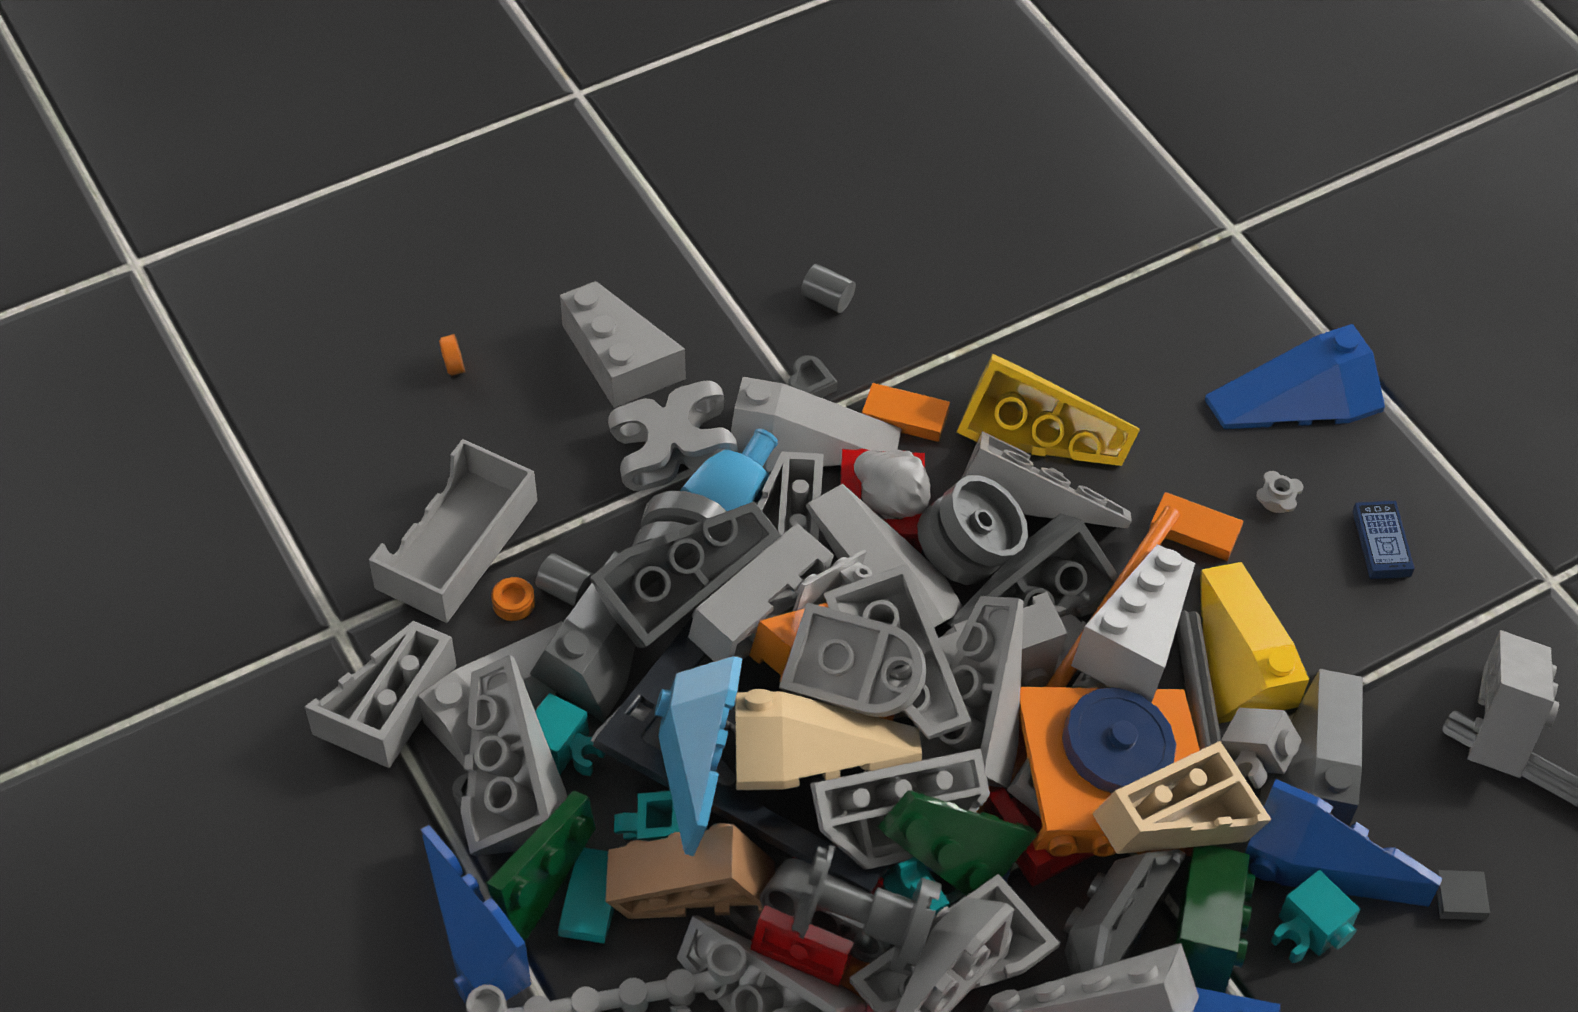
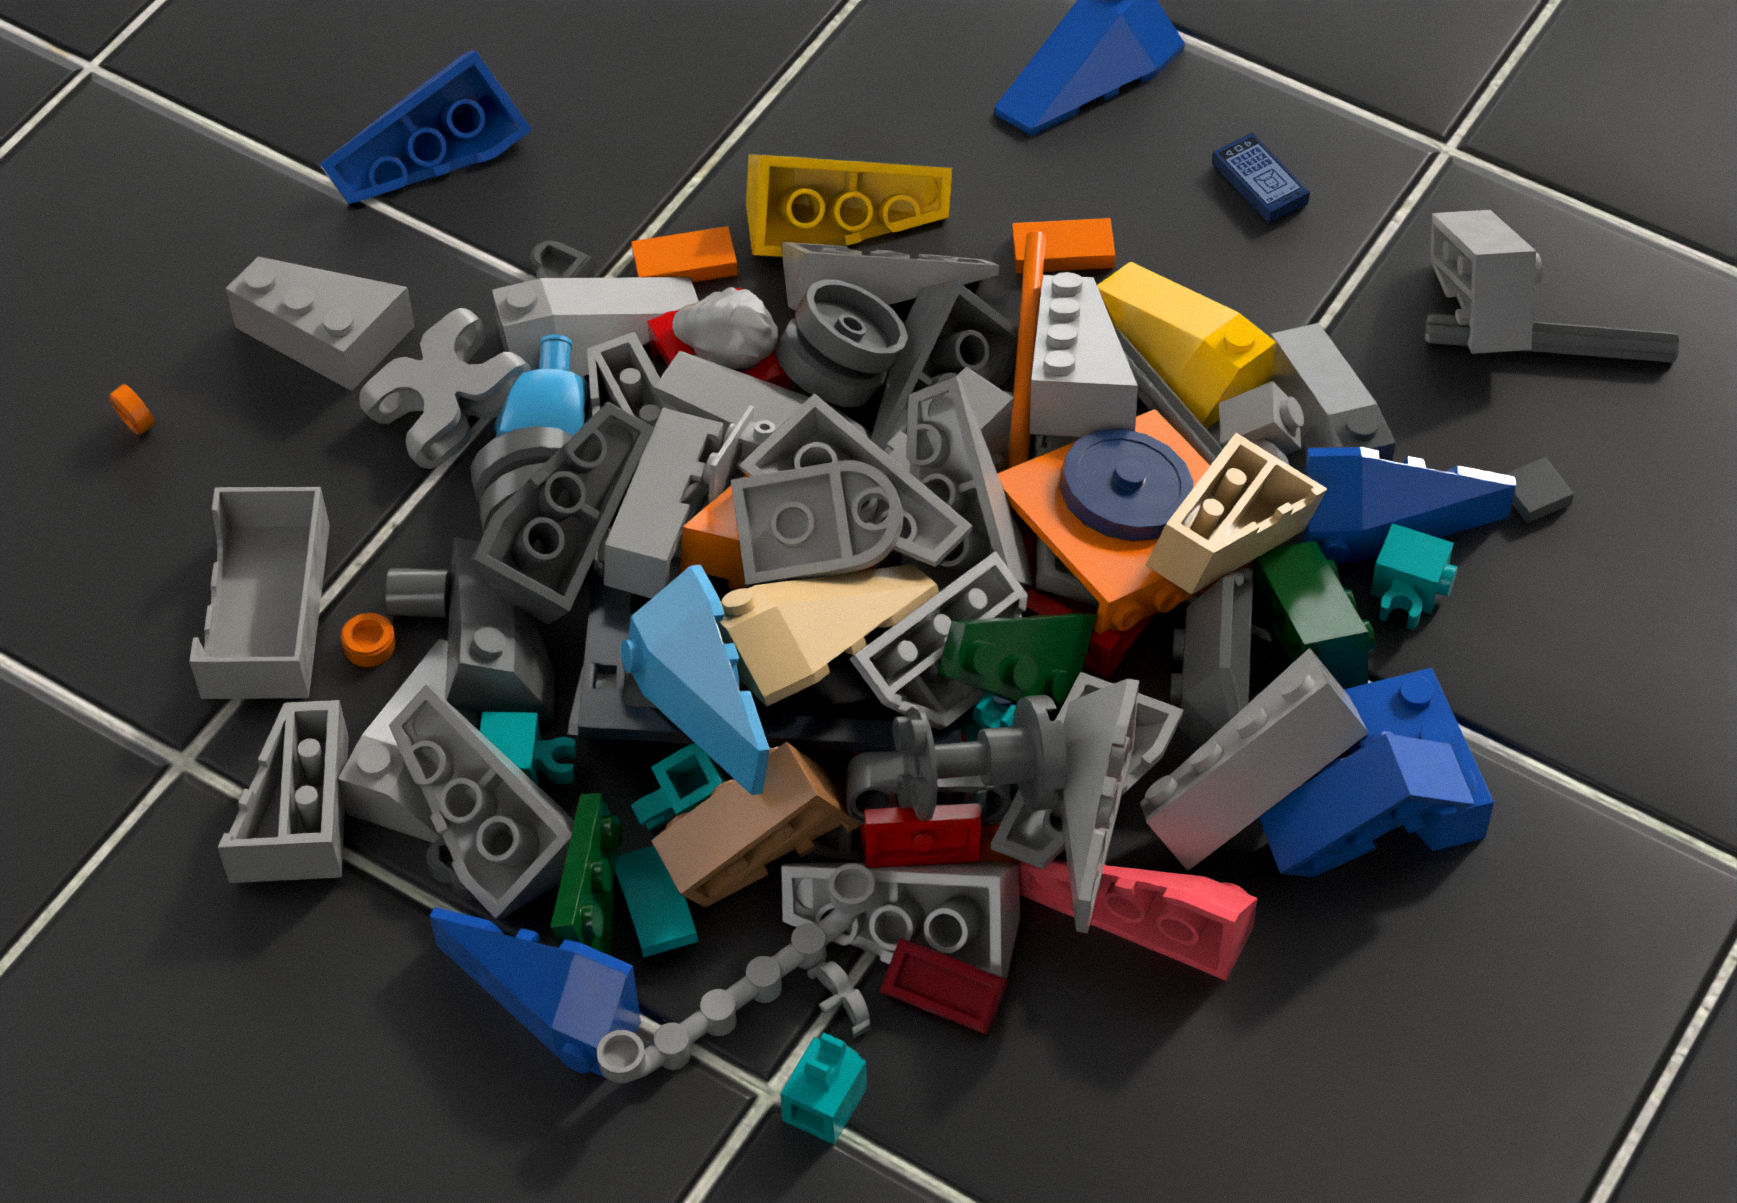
camera: 25 degrees left, 0 degrees up
dark grey piece [801,264,856,313] -> none
light grey plate [1256,471,1304,513] -> none
none -> blue wedge [319,50,532,204]

